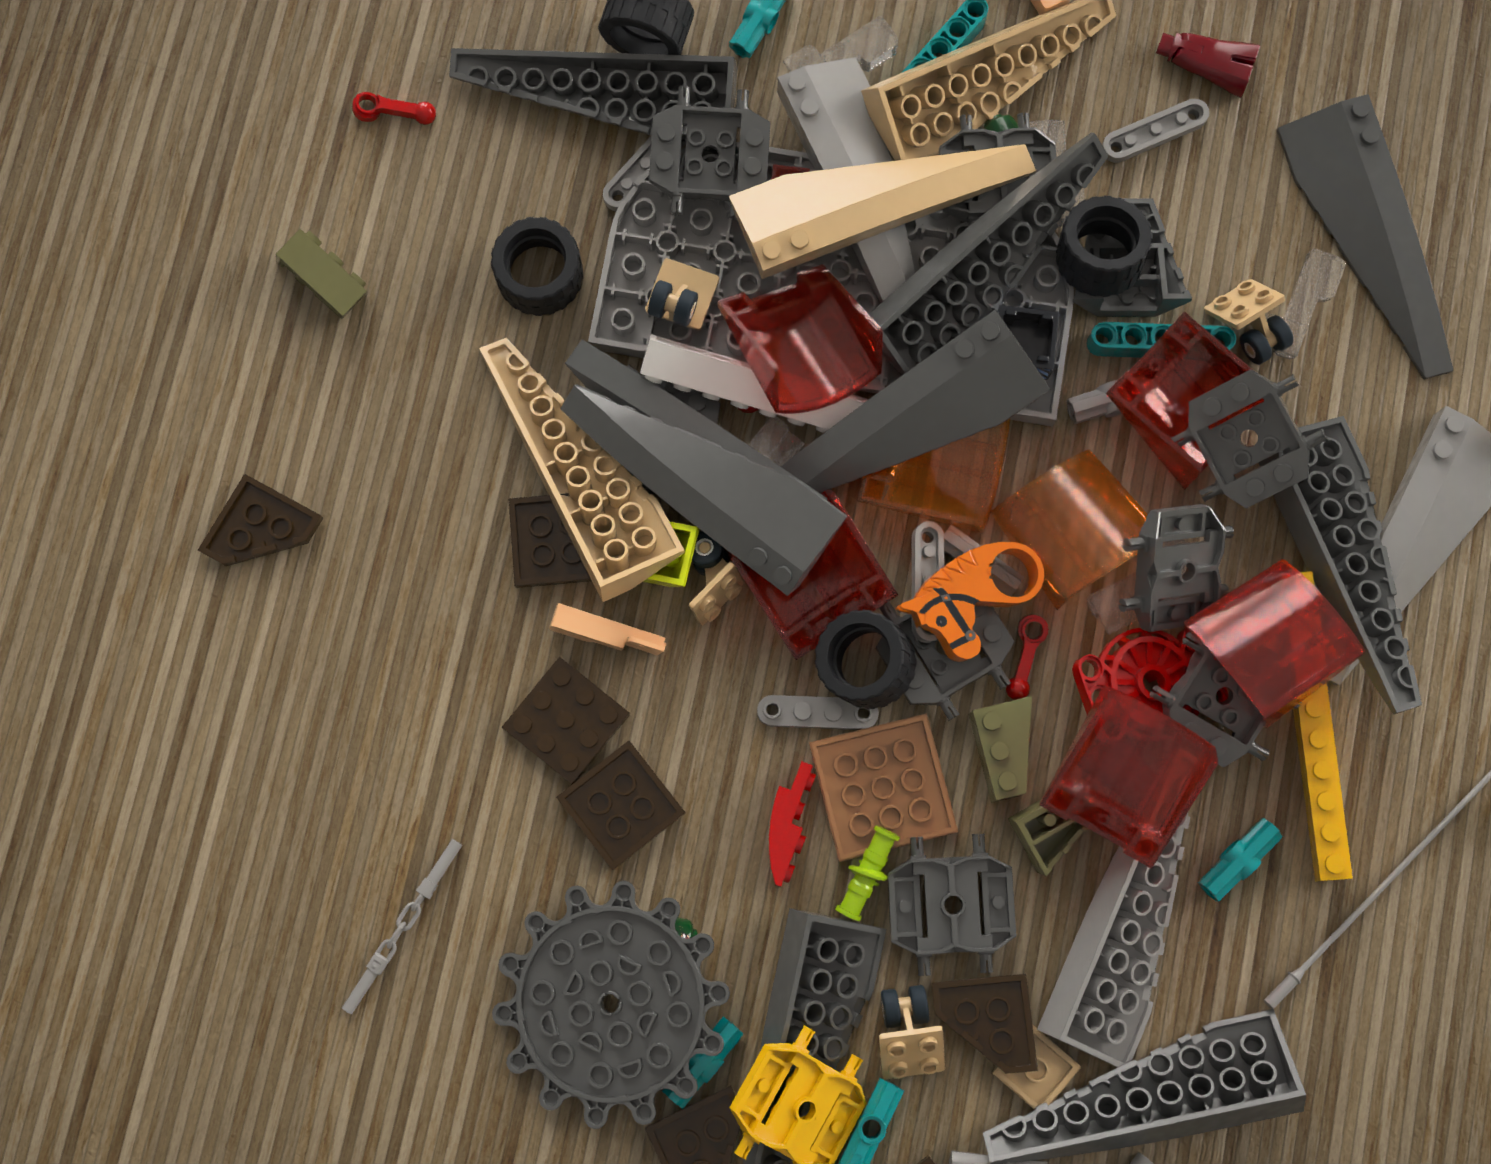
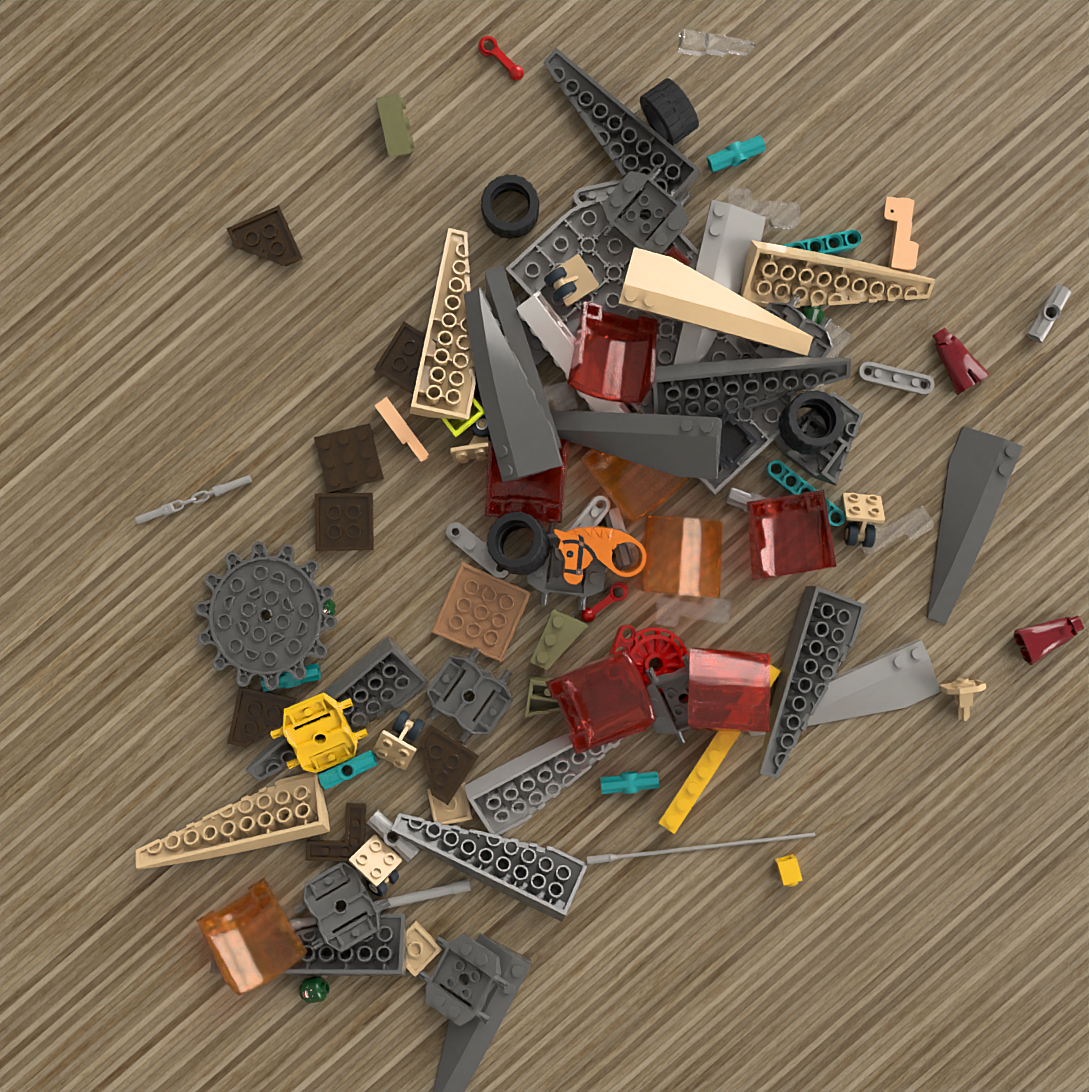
camera: 40 degrees right, 10 degrees up
red slope [769,761,816,888] -> none
lime piece [835,825,900,922] -> none
dark grey piece [1118,504,1234,632] -> none
dark grey piece [1171,369,1328,508] -> none

